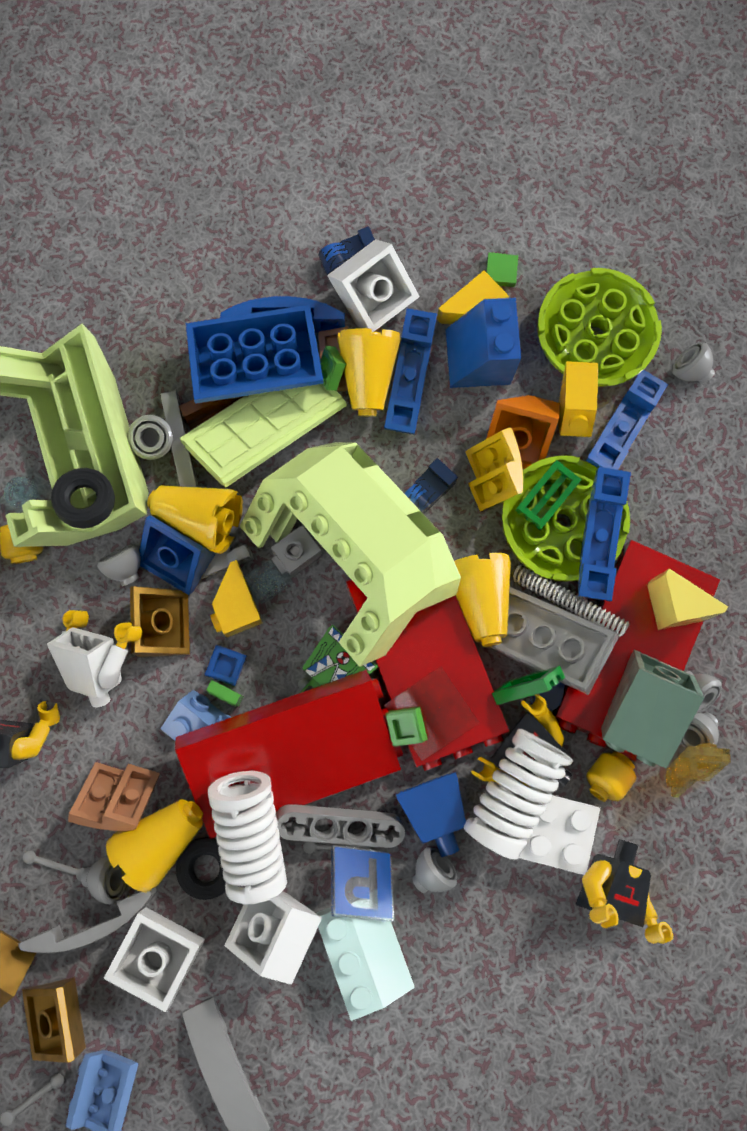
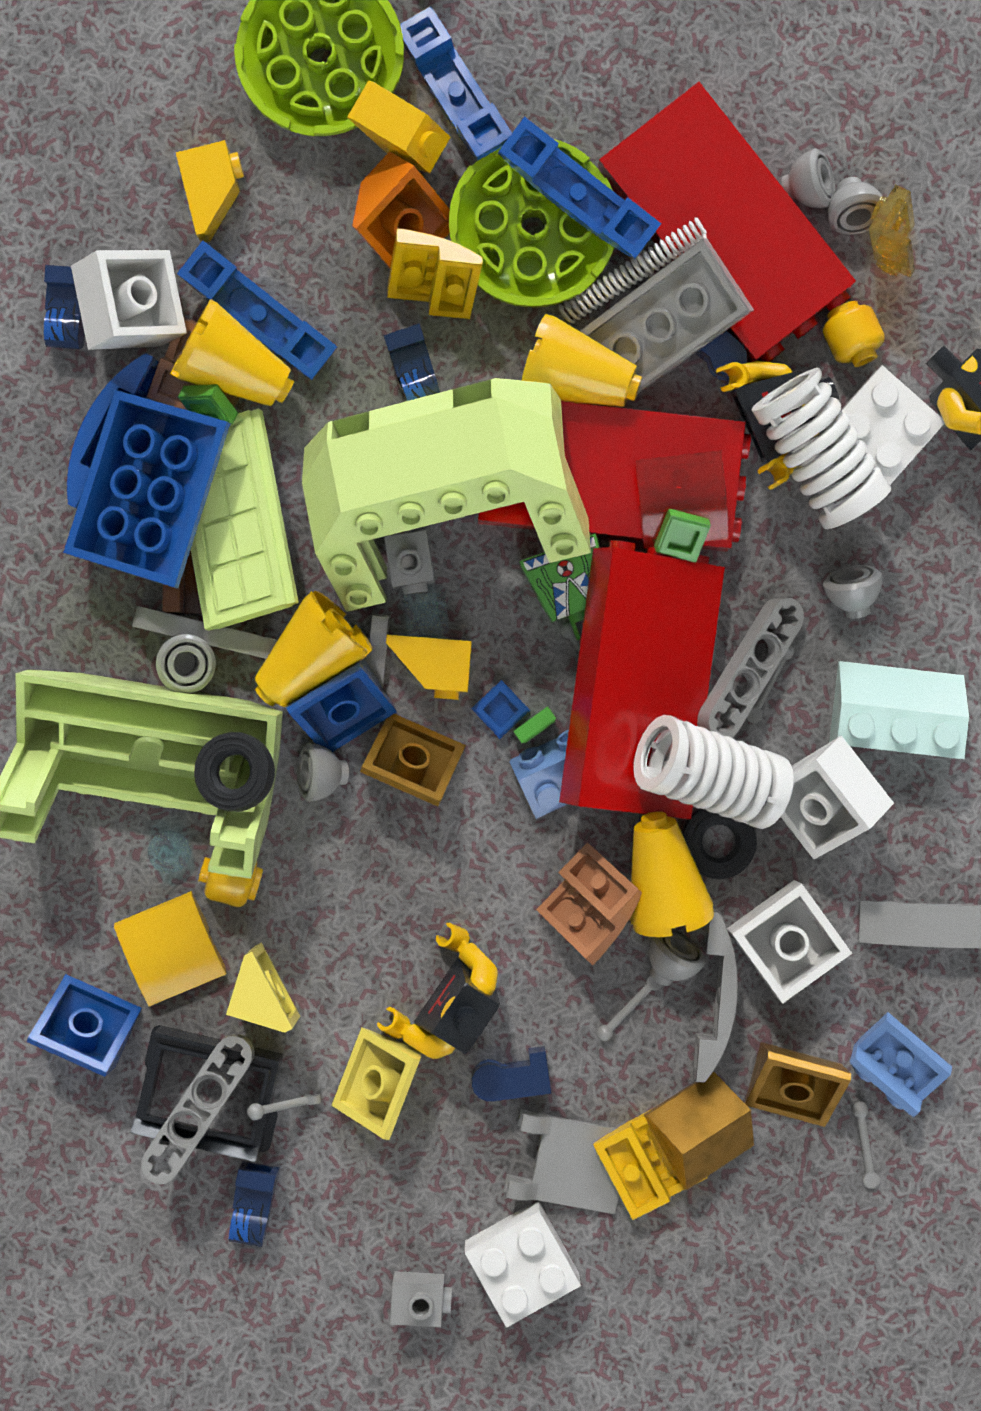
camera: 60 degrees left, 10 degrees up
white torso [47,610,142,708] -> none
piece [331,845,394,922] -> none
blue torso [395,772,466,857] -> none
blue slope [445,298,521,388] -> none
bright green tile [486,252,518,287] -> none
green tile [492,666,566,705] -> none
green tile [515,460,582,530] -> none
sand green slope [601,649,704,769] -> none
light yellow slope [647,569,728,630] -> none

